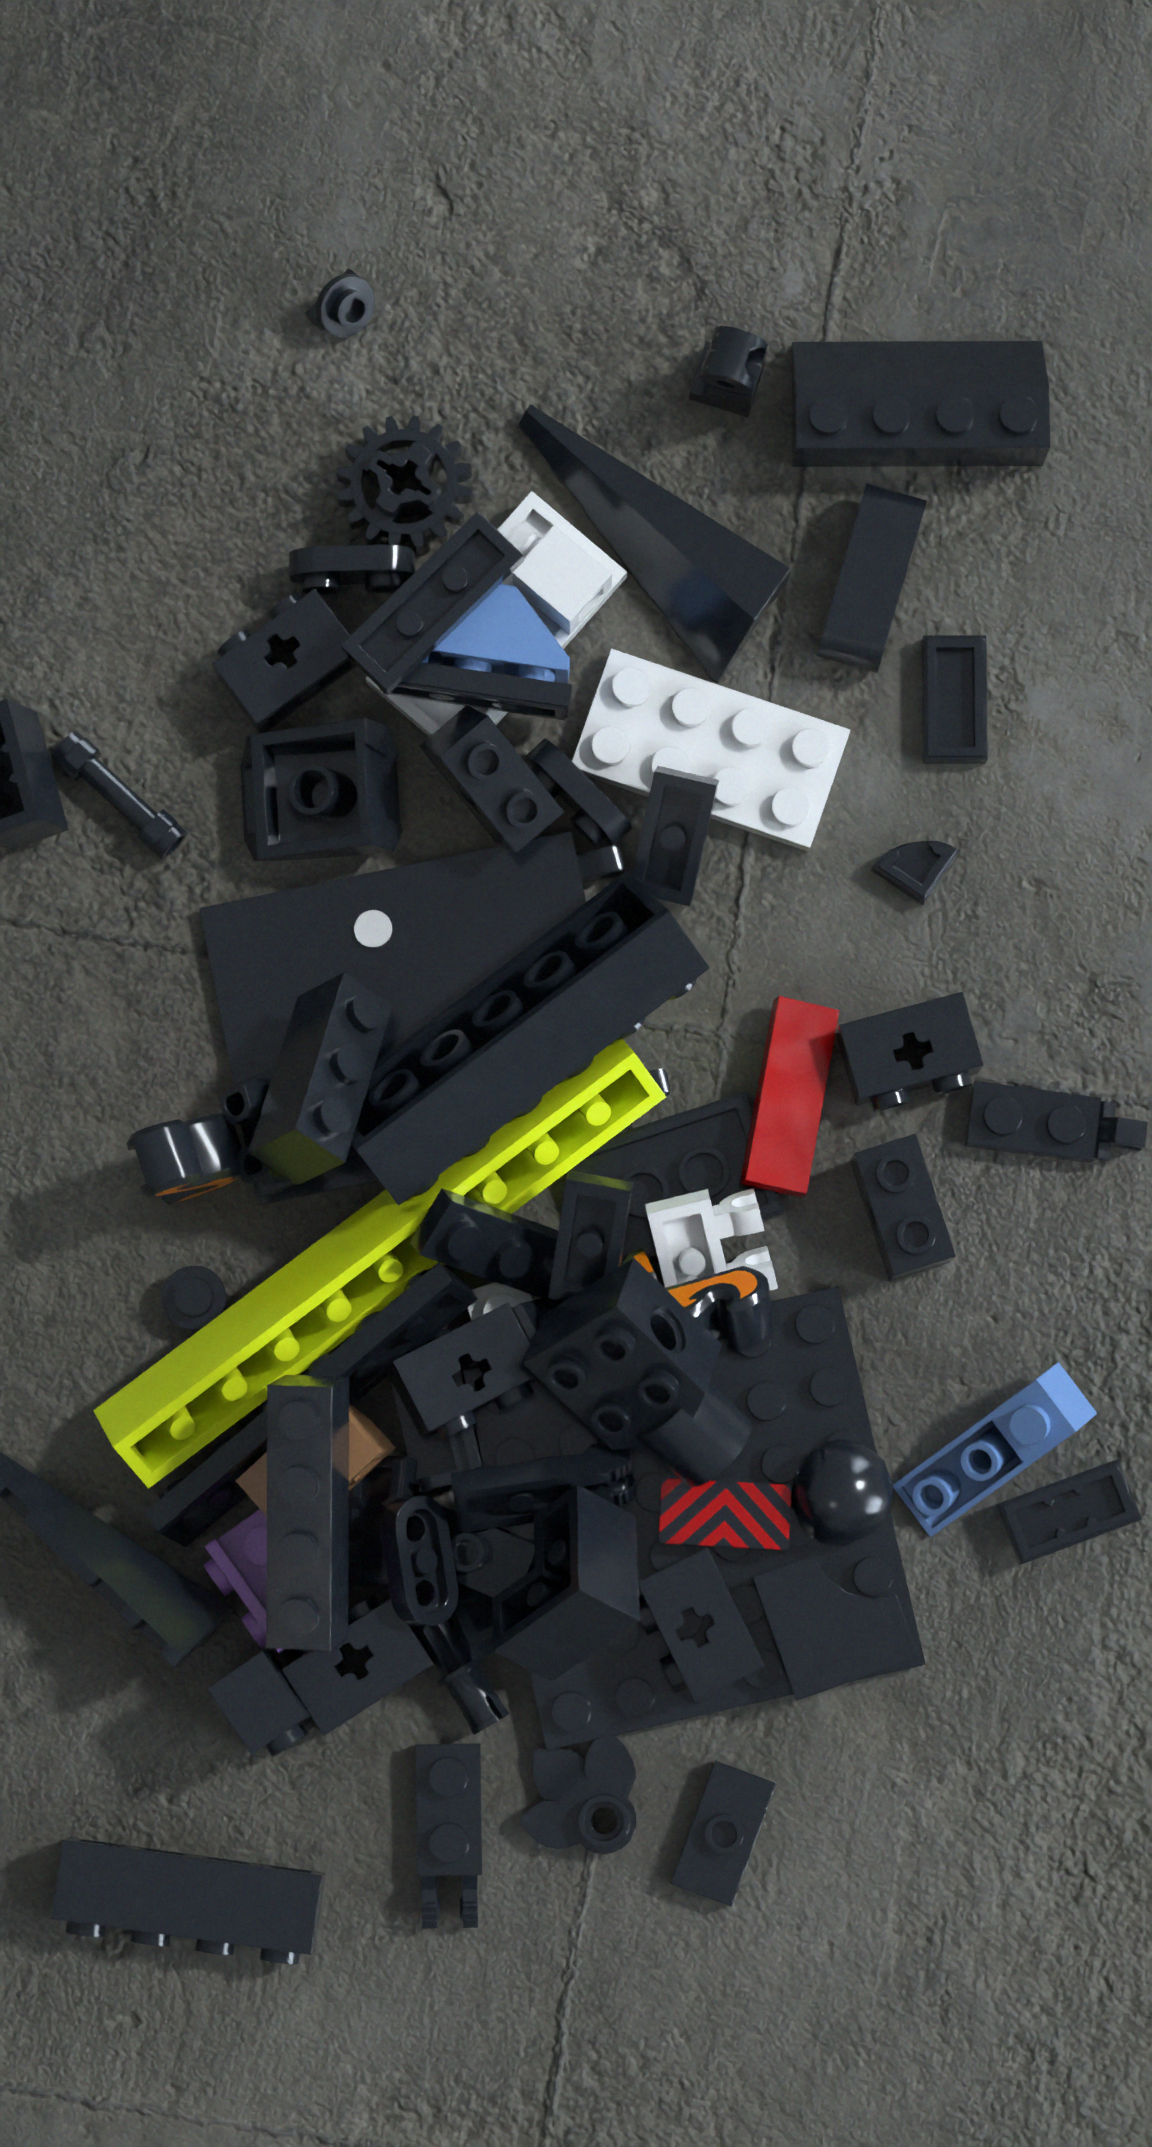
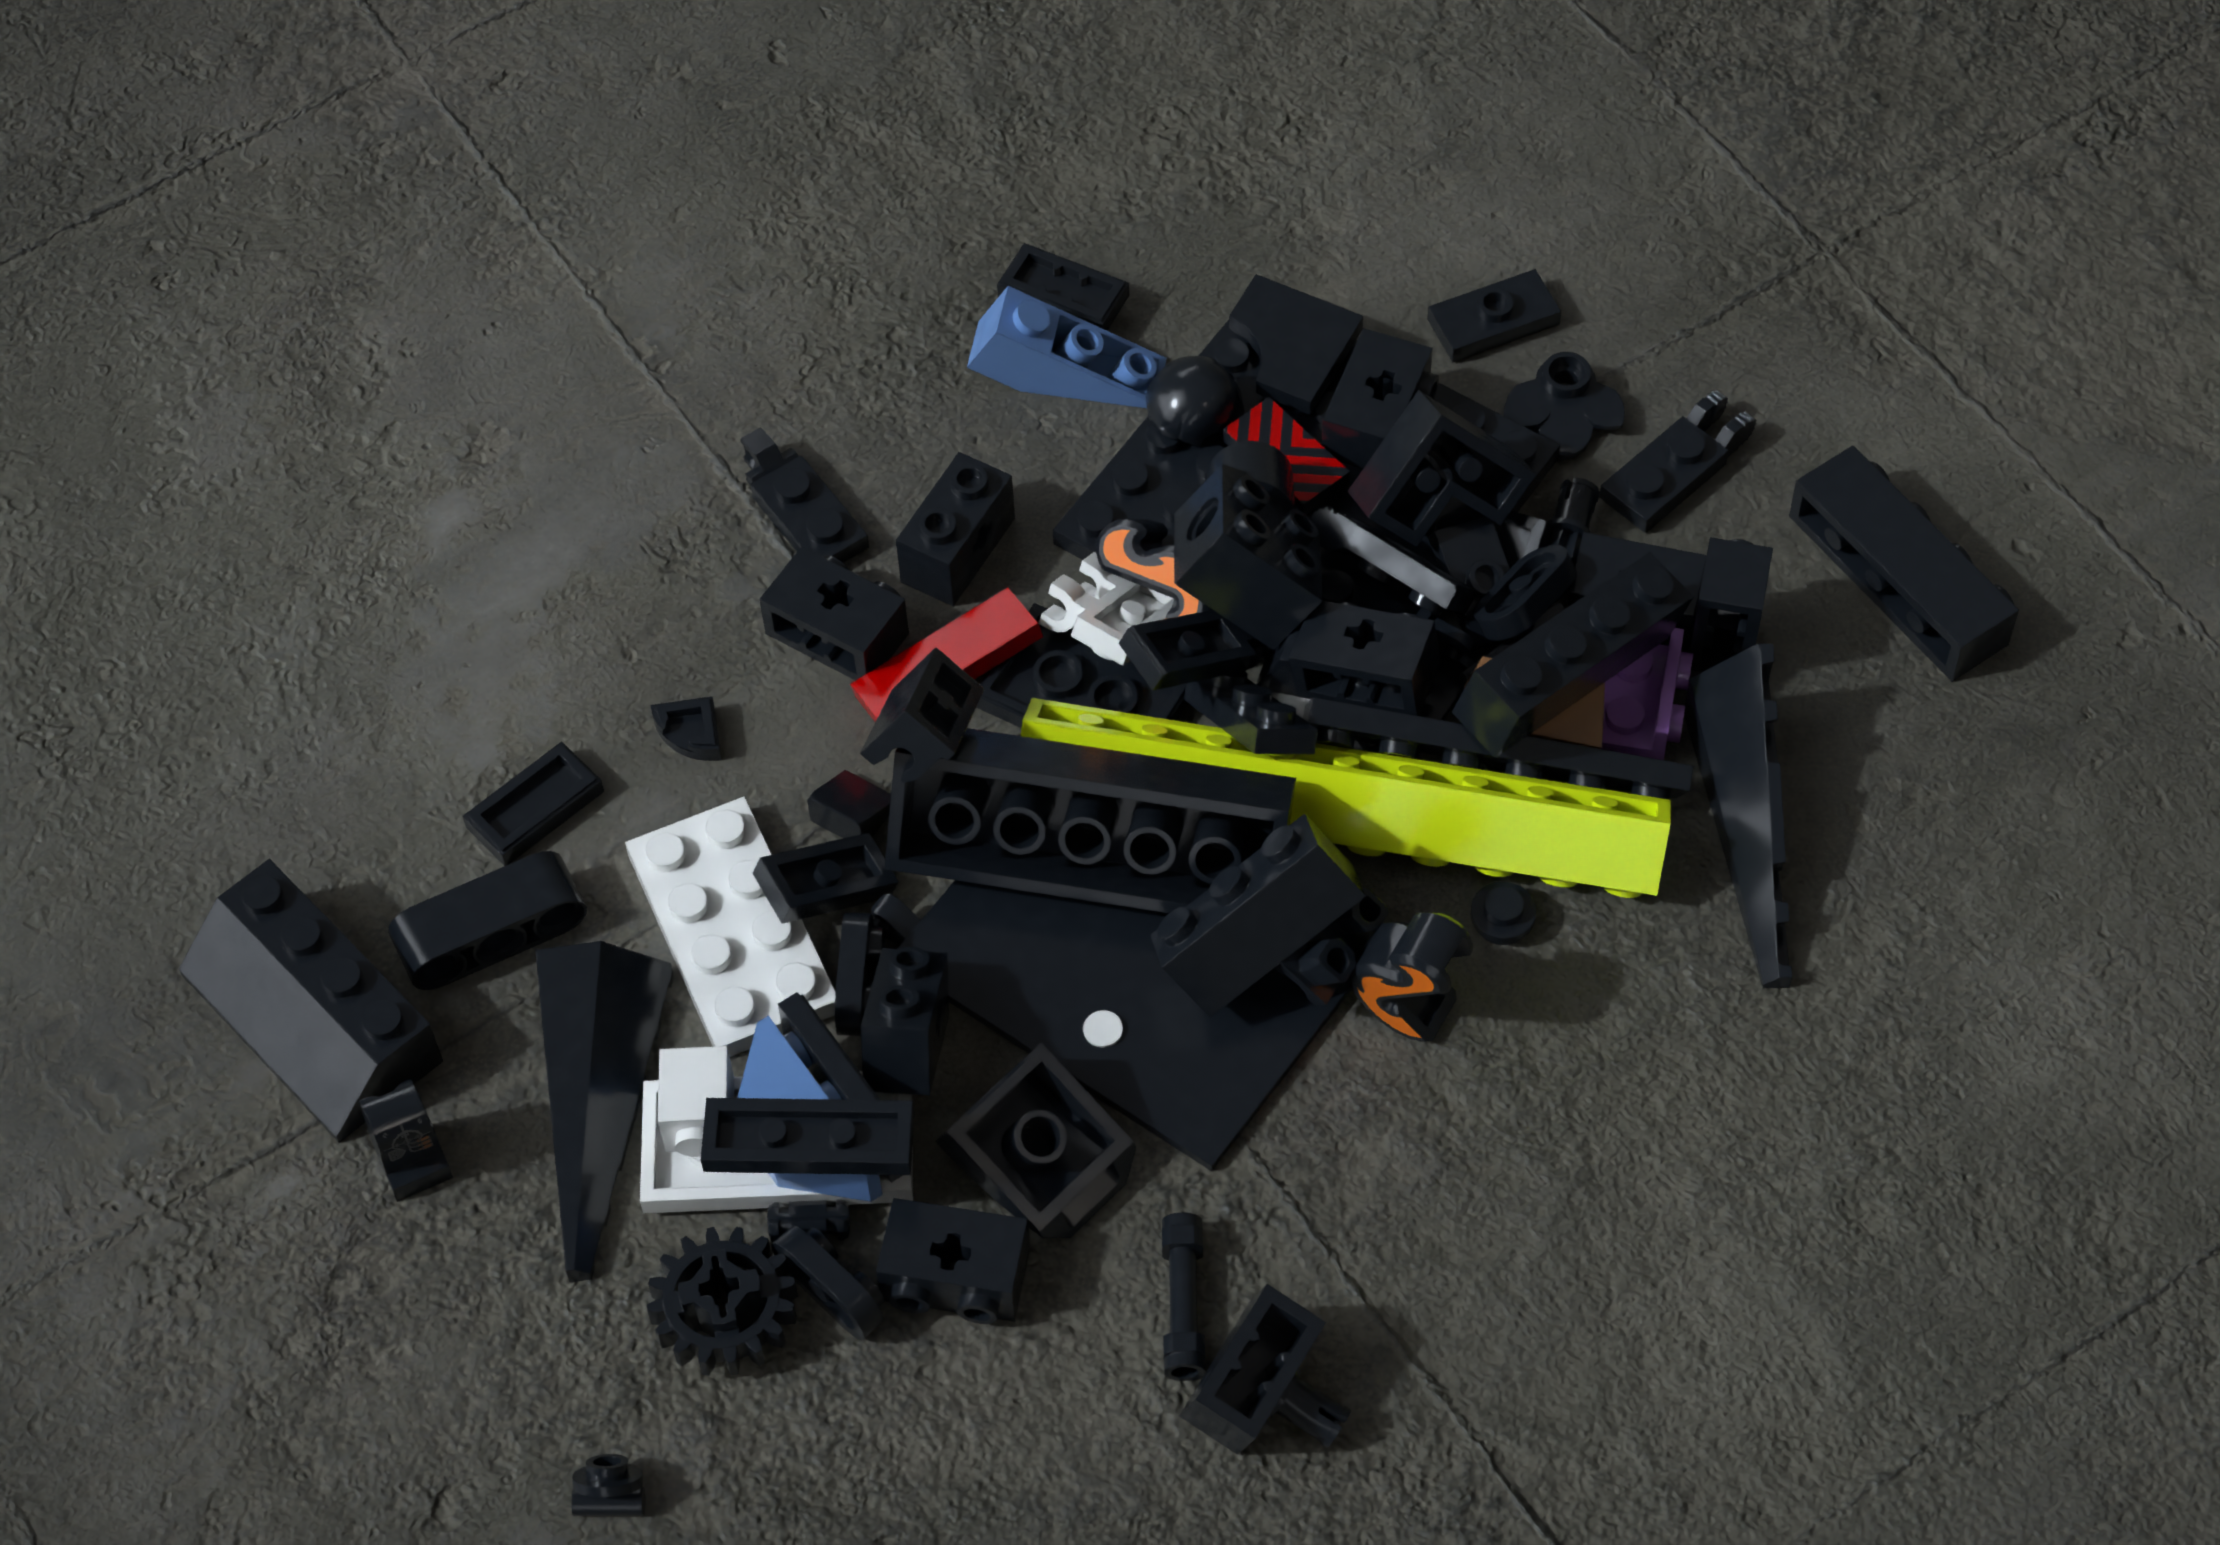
camera: 130 degrees left, 25 degrees down
none -> black slope [807,770,891,838]
none -> black hinge [860,647,985,782]

